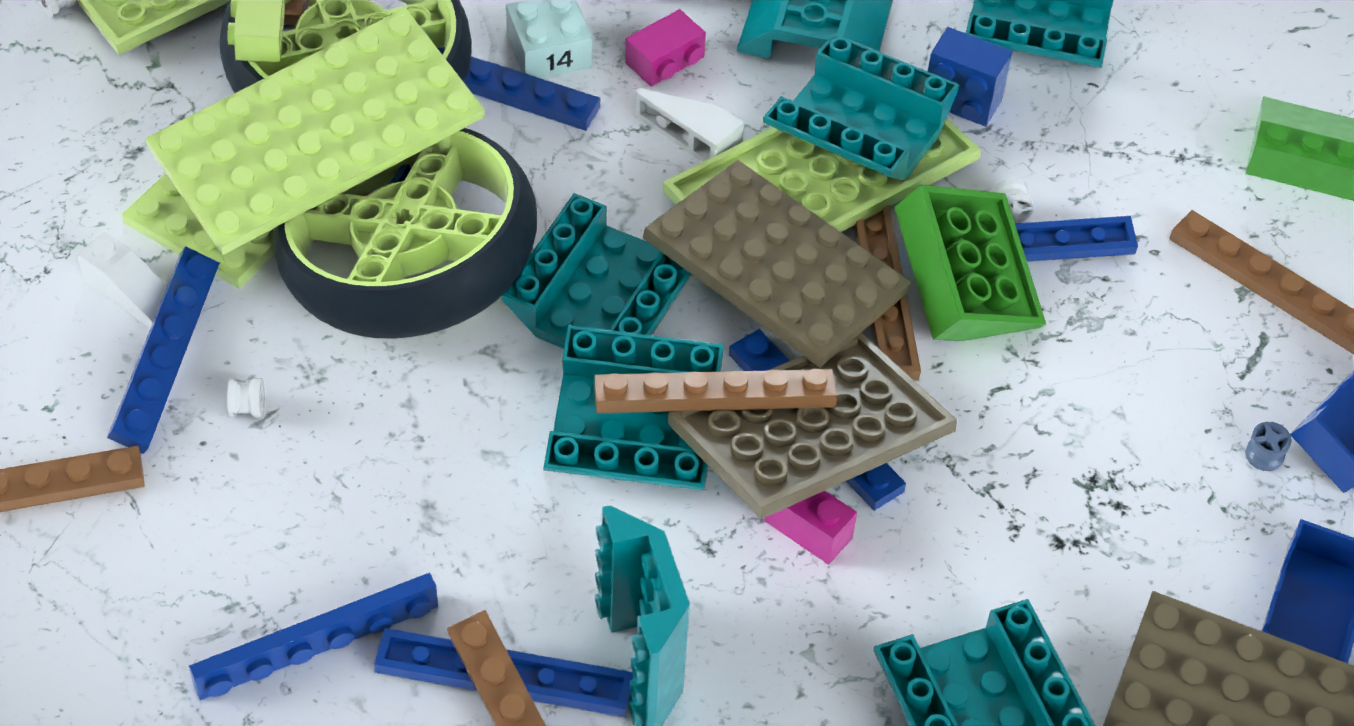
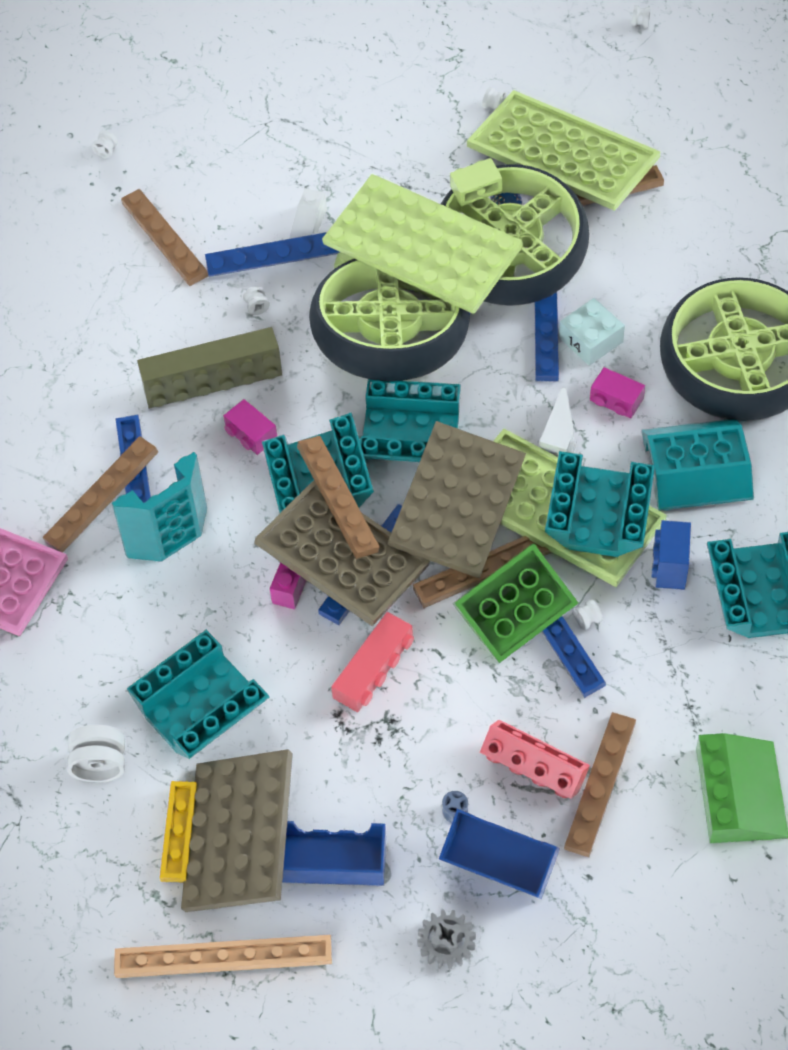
camera: 75 degrees right, 5 degrees up
blue plate [189,572,438,700] -> none
none -> olive brick [137,327,282,408]
none -> dark pink brick [223,399,277,455]
none -> coral brick [331,612,414,712]
none -> coral brick [480,720,590,799]

